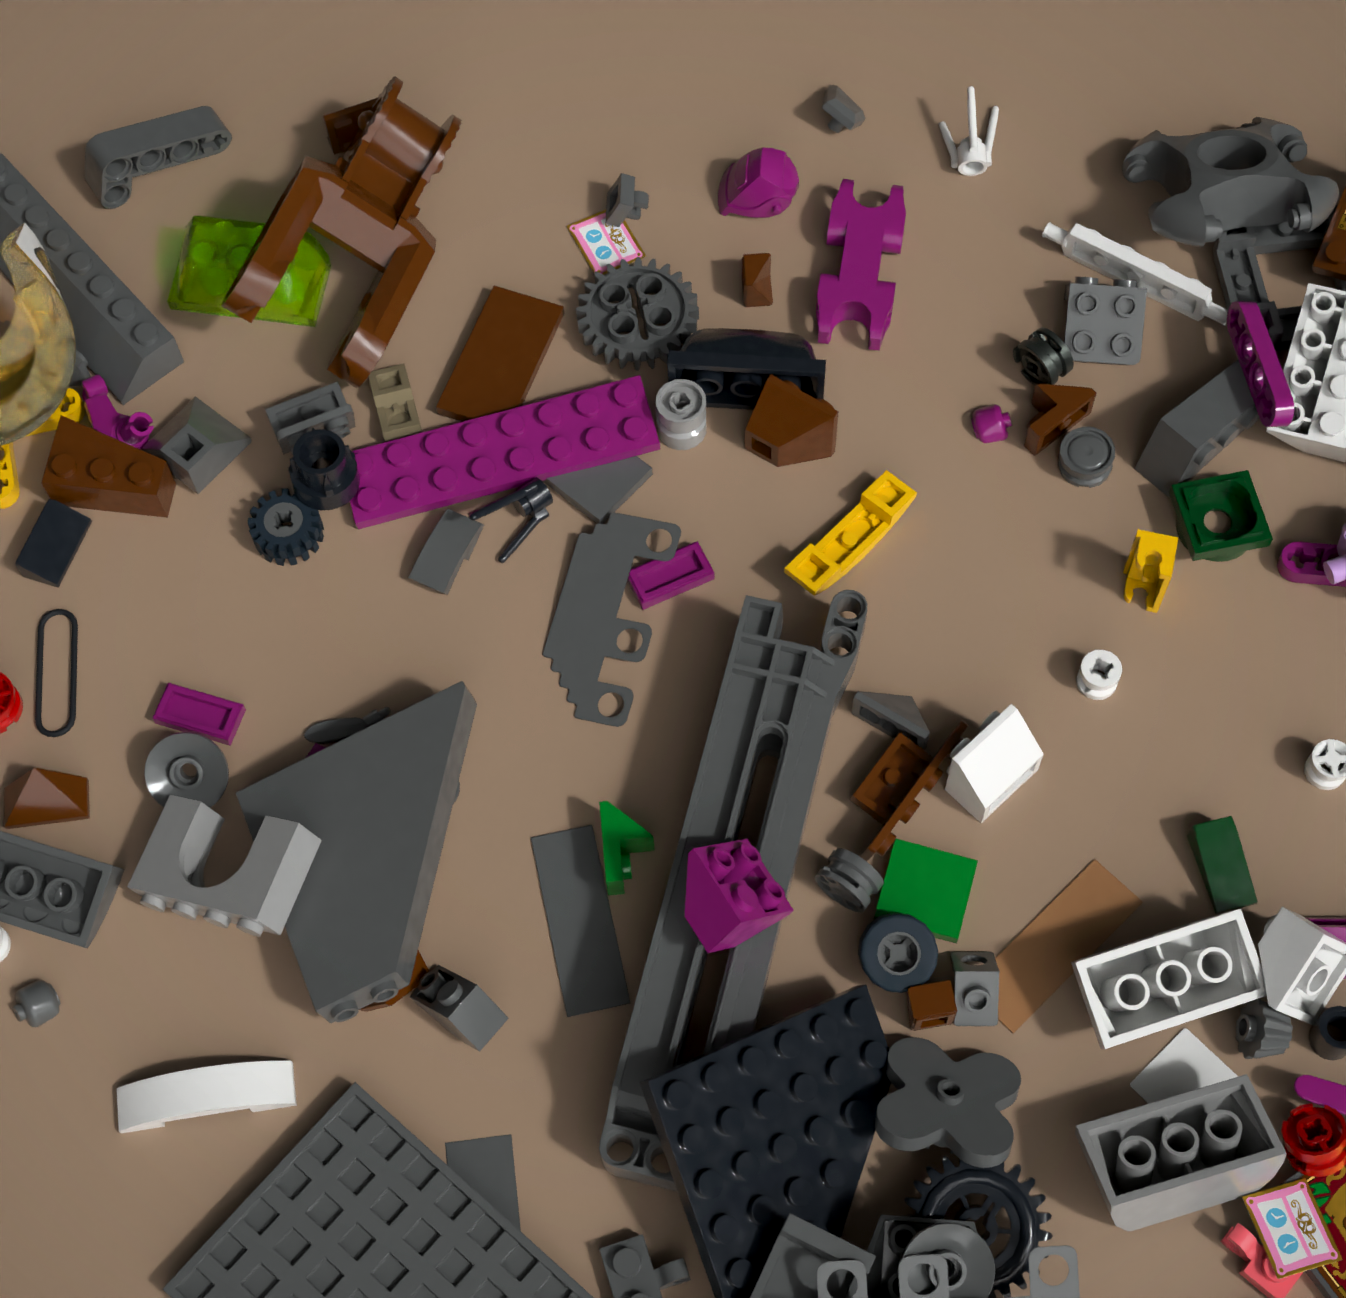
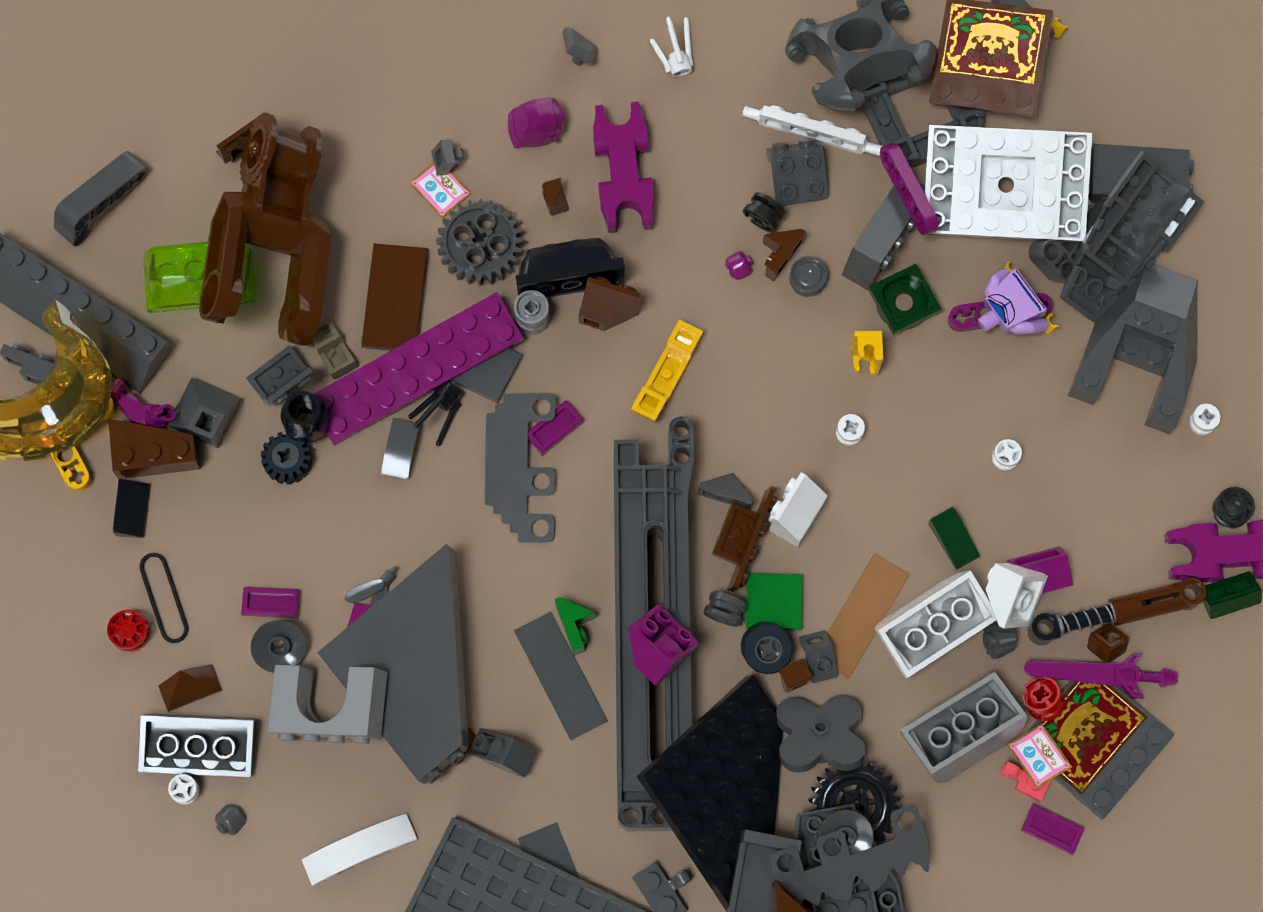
camera: 20 degrees left, 10 degrees up
white sticker [1130,1028,1238,1104] -> none

